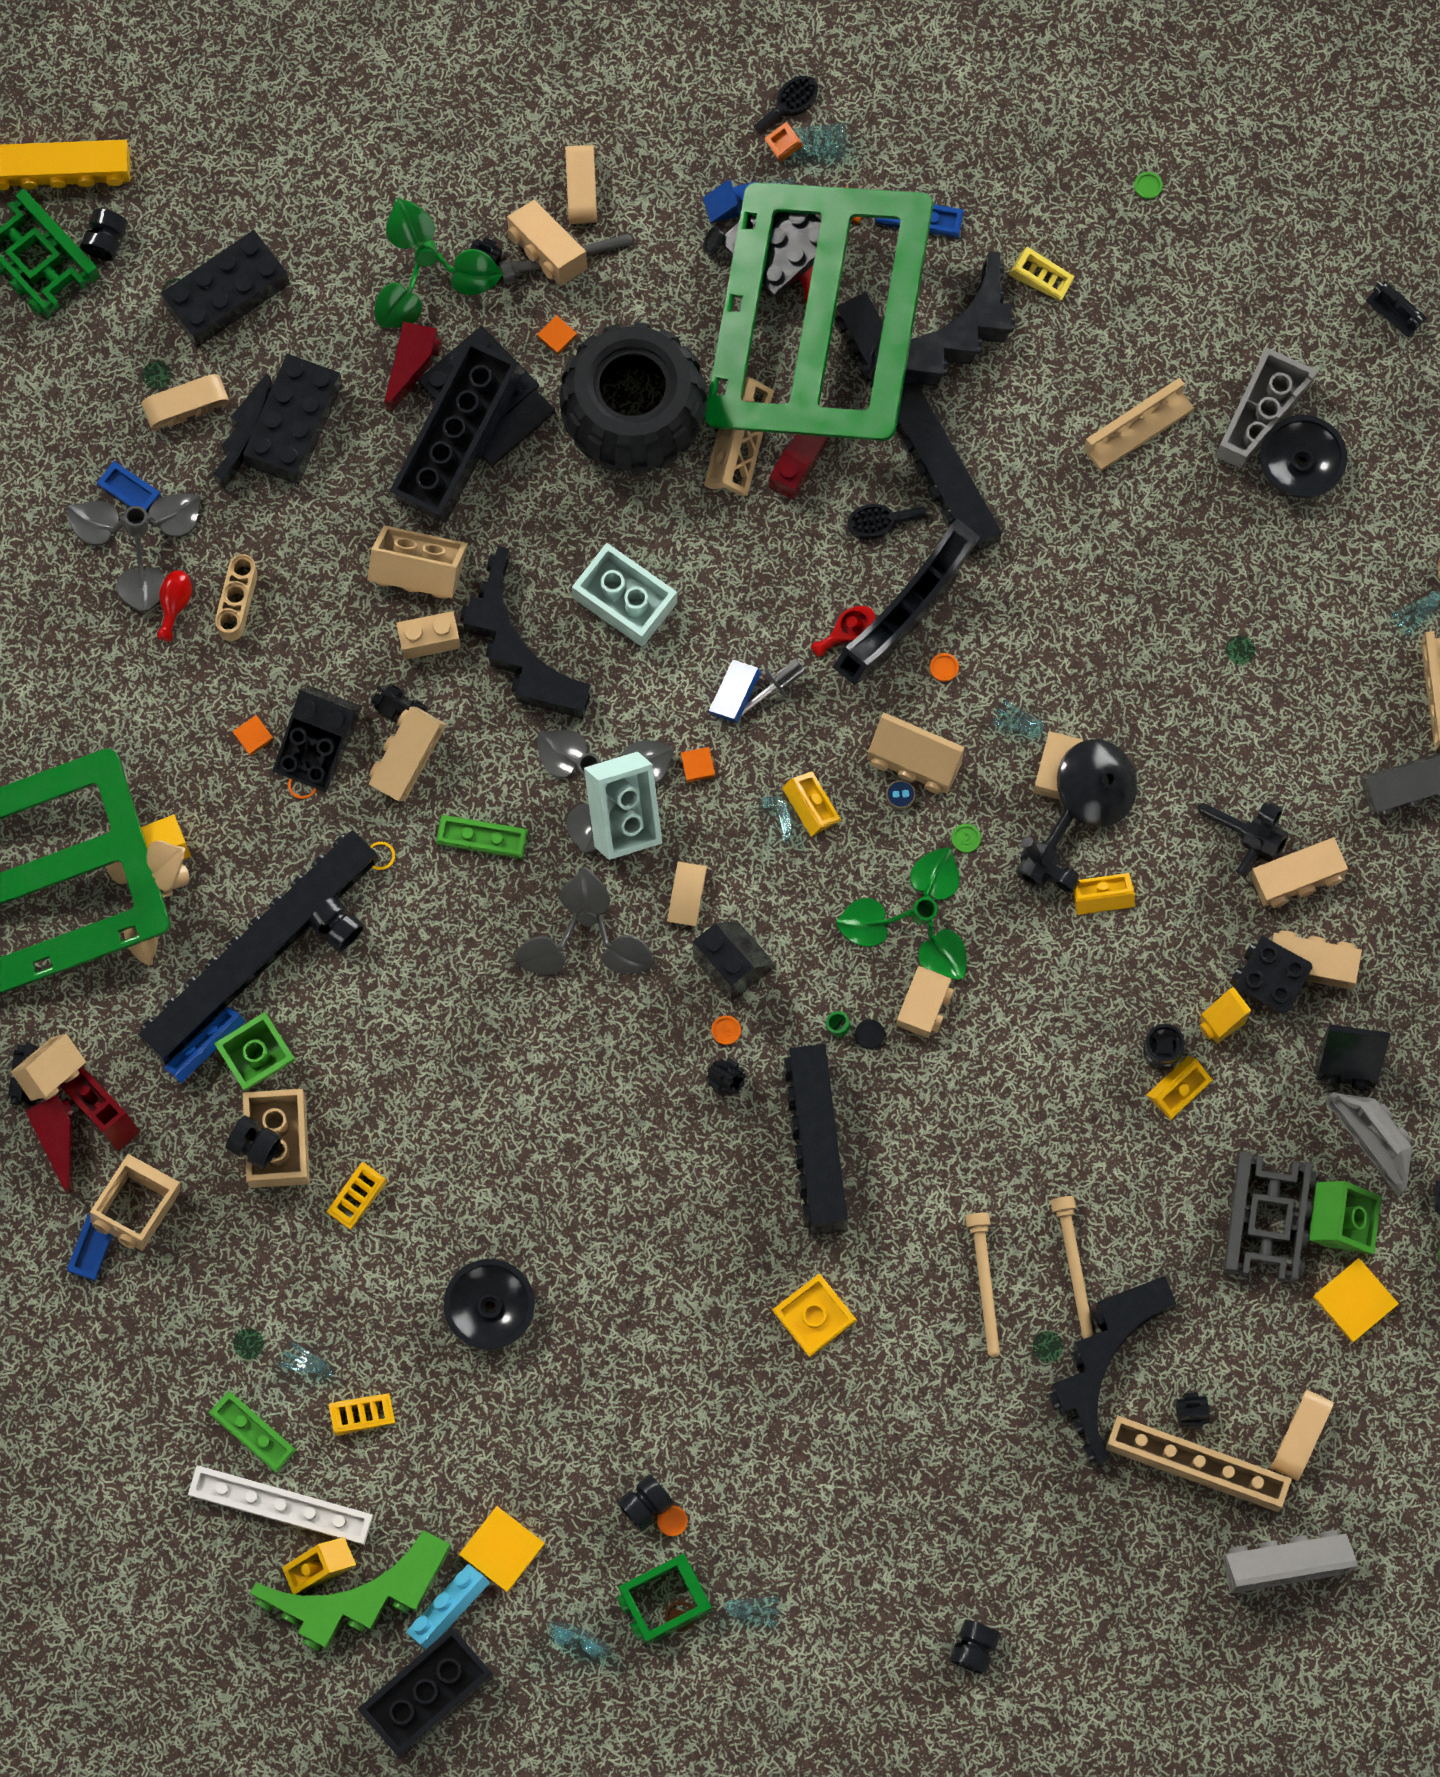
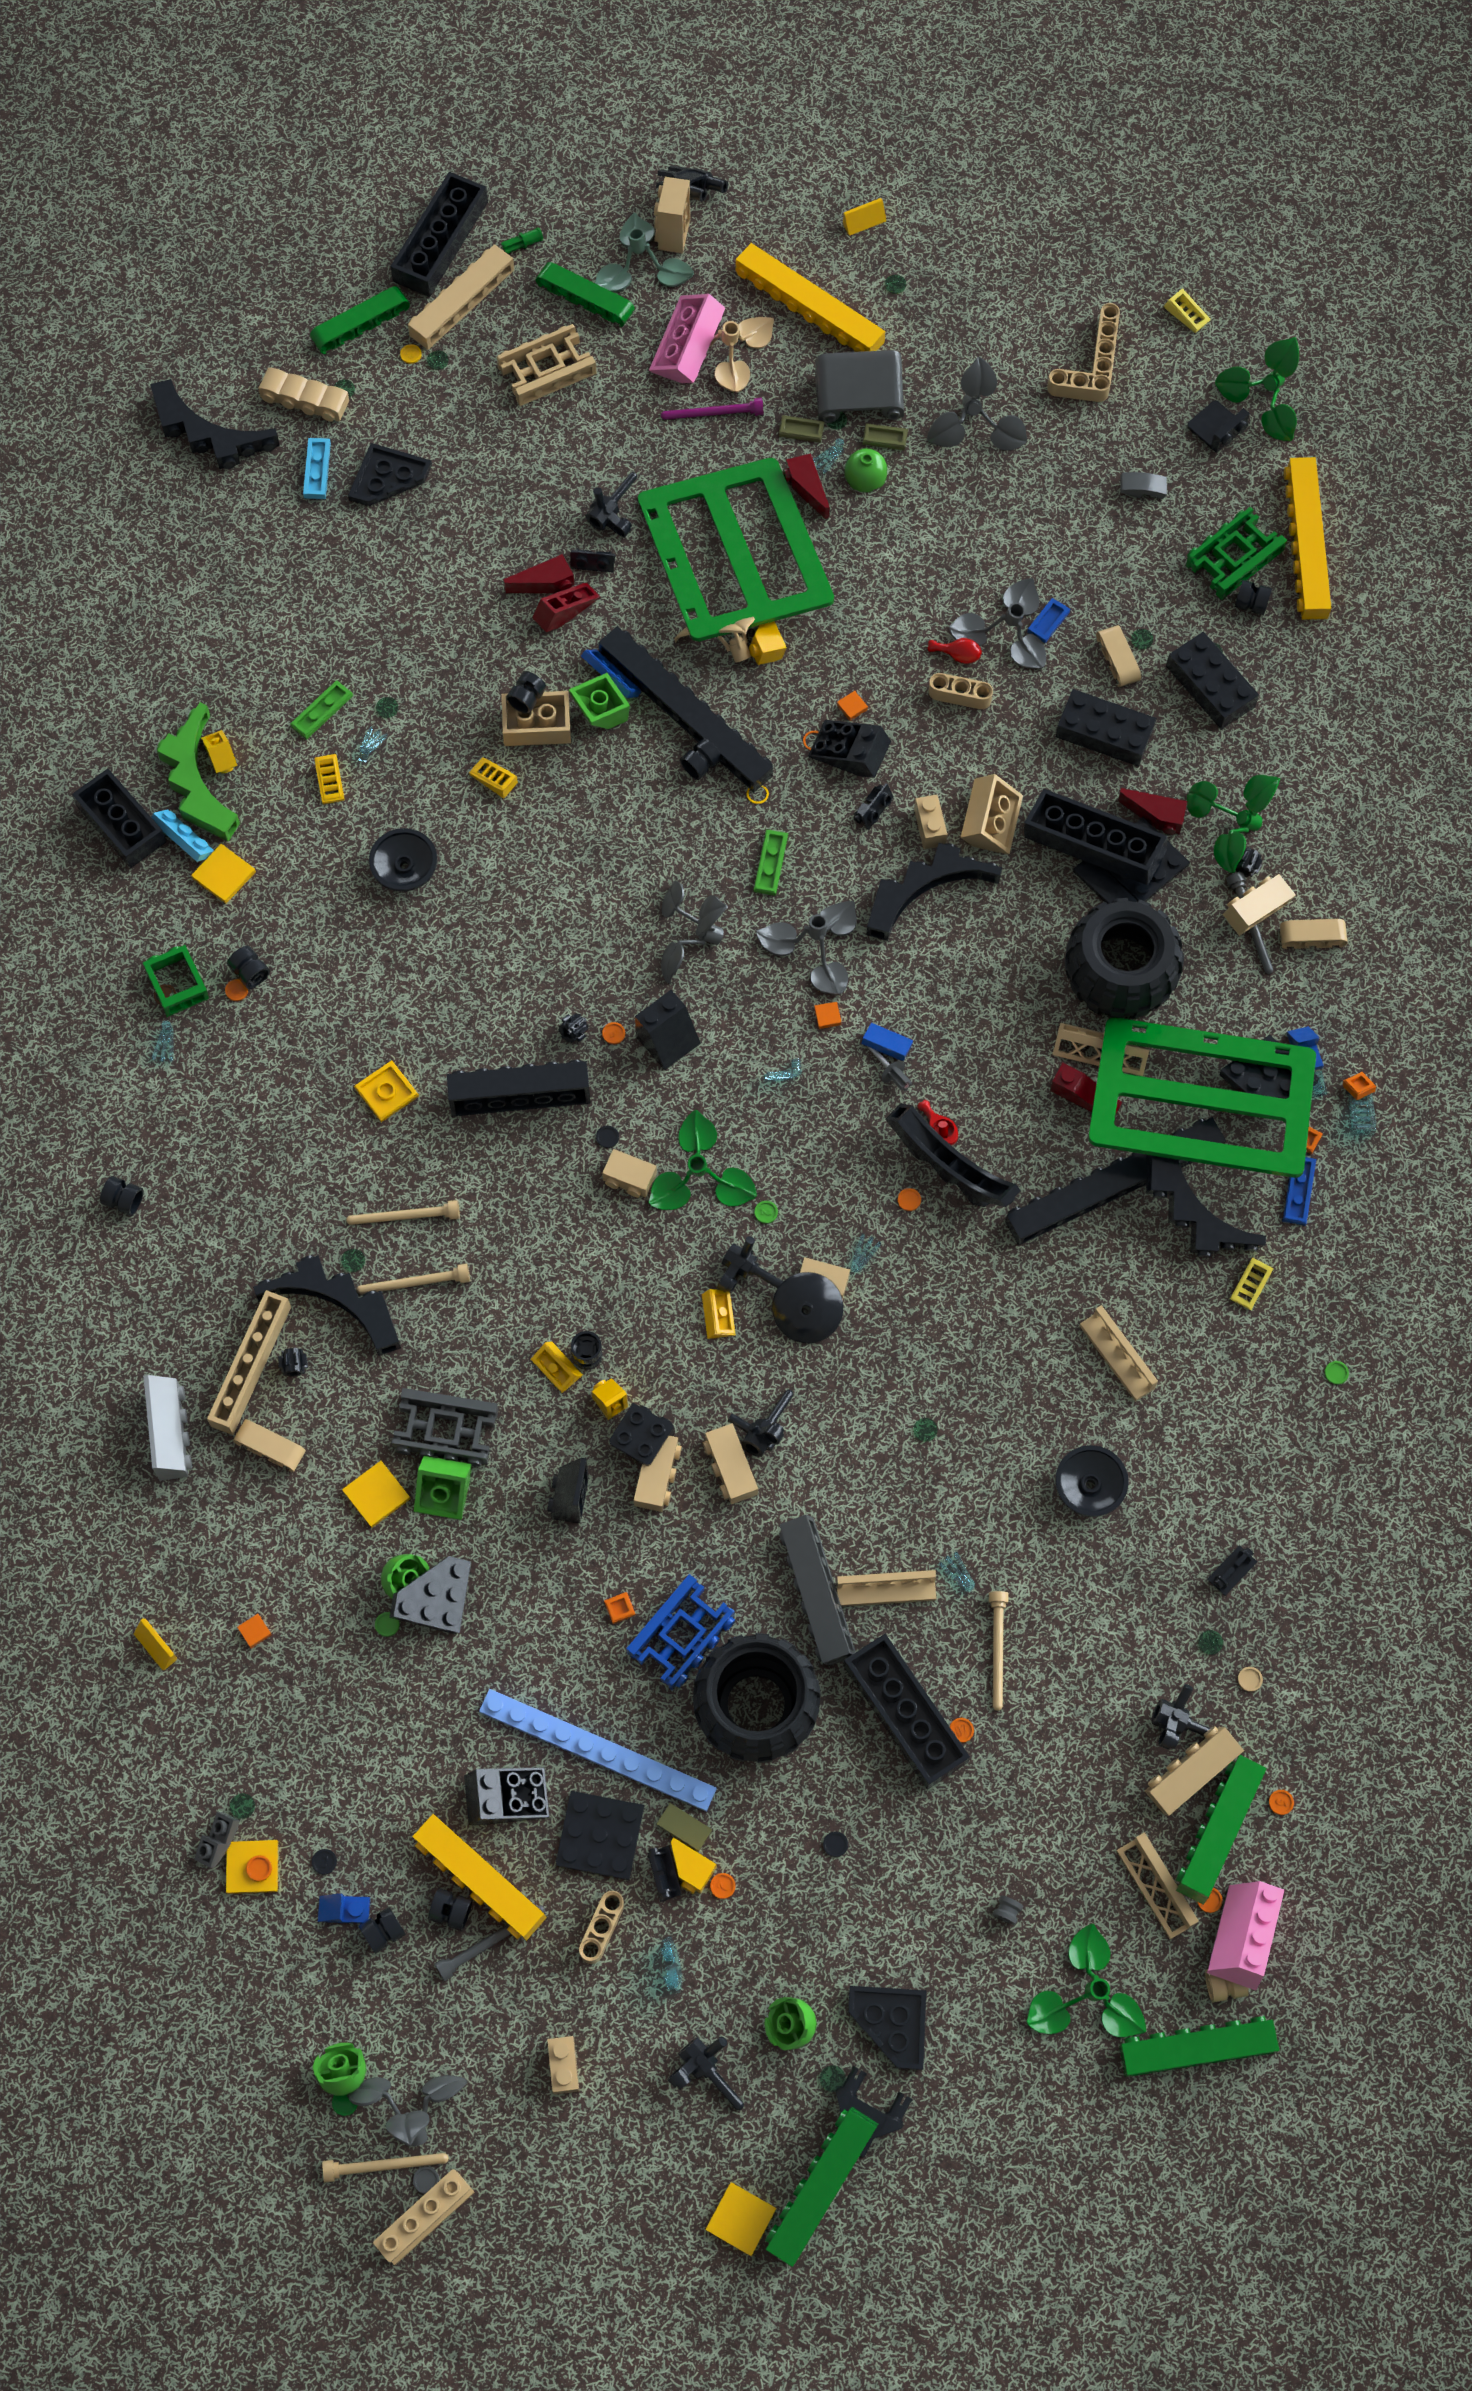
camera: 90 degrees right, 5 degrees down
tan brick [11,1033,86,1101] -> none
blue tile [67,1214,113,1281] -> none
tan window [90,1154,180,1251] -> none
white plate [188,1465,373,1546] -> none
black slope [213,374,273,489] -> none
tan brick [369,707,447,801] -> none
orange tile [537,315,577,356] -> none
clear light blue slope [548,1621,611,1659] -> none
light aqua brick [572,543,677,647] -> none
light aqua brick [584,752,662,860] -> none
tan slope [667,861,707,926] -> none
black piece [703,226,724,255] -> none
black piece [754,76,818,134] -> none
yellow slope [782,771,841,837] -> none
green hinge [826,1011,851,1037] -> none
black piece [847,504,927,540] -> none
tan slope [867,712,964,794] -> none
dark blue tile [886,780,916,811] -> none
light grey wedge [1215,347,1318,468] -> none
light grey wedge [1325,1092,1412,1197] -> none

